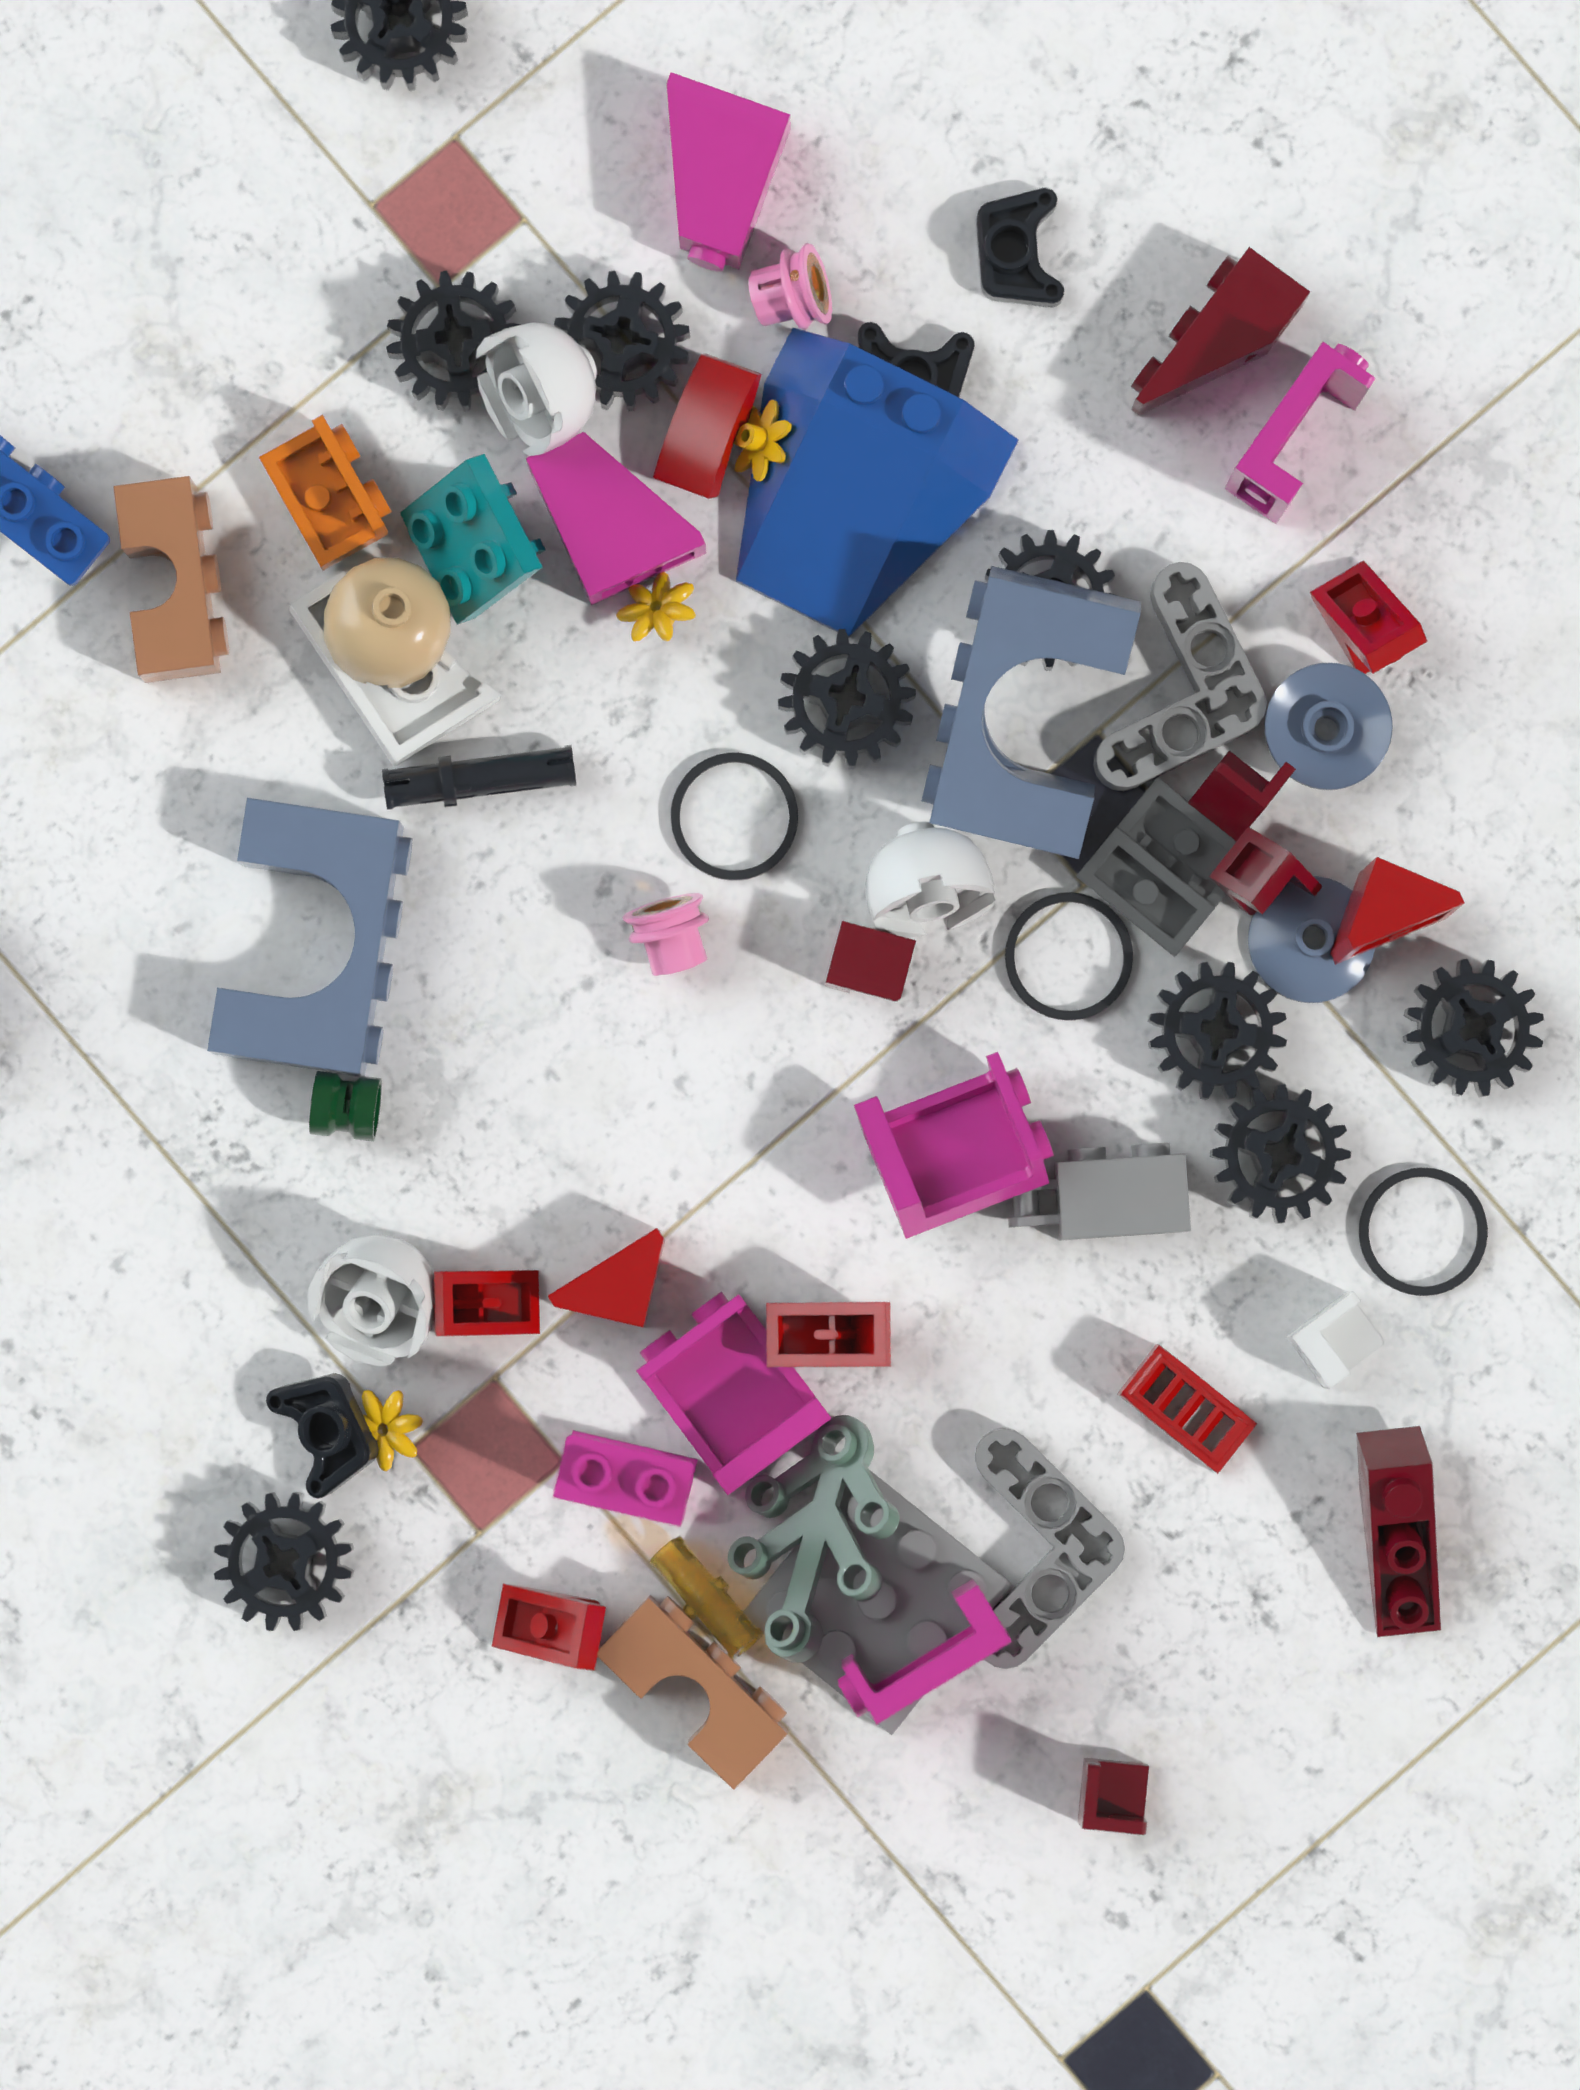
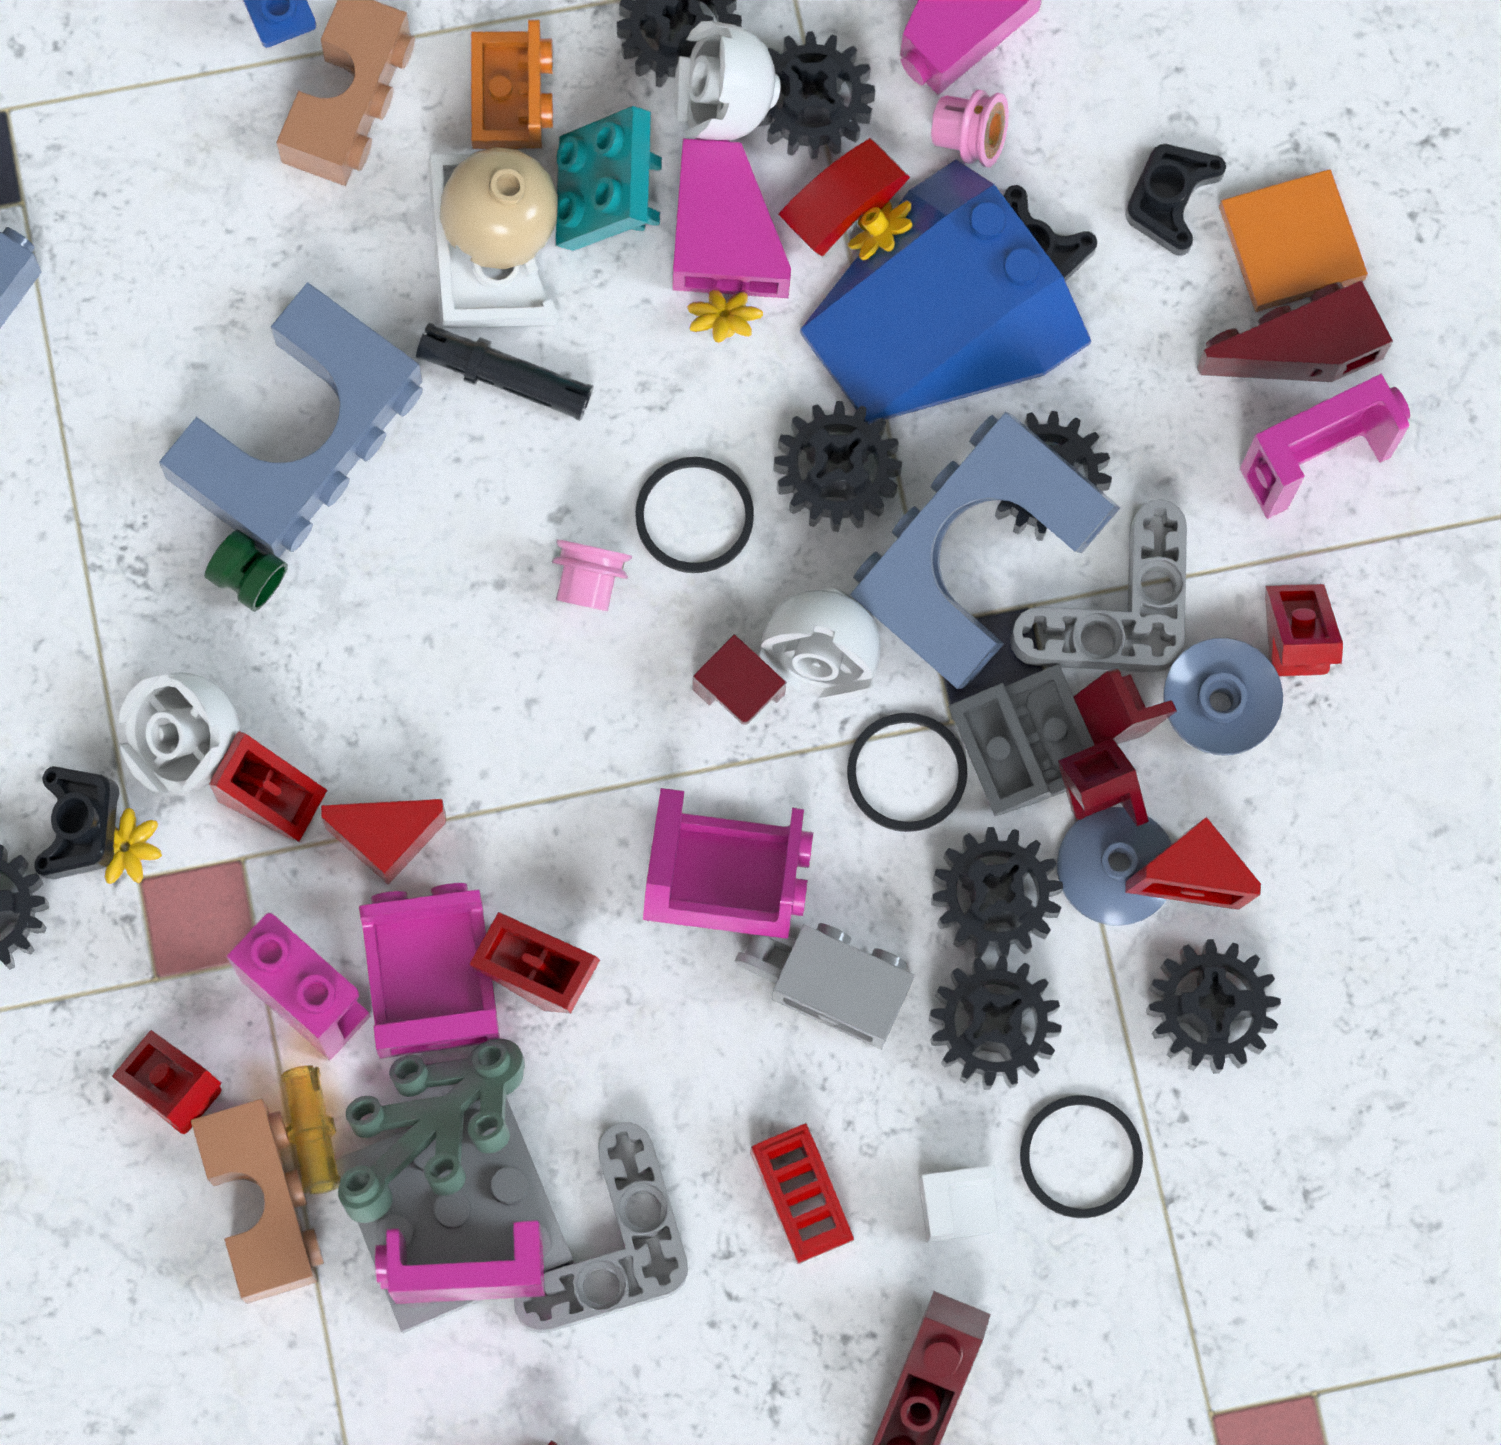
camera: 25 degrees right, 10 degrees down
none -> orange tile [1219,169,1368,312]

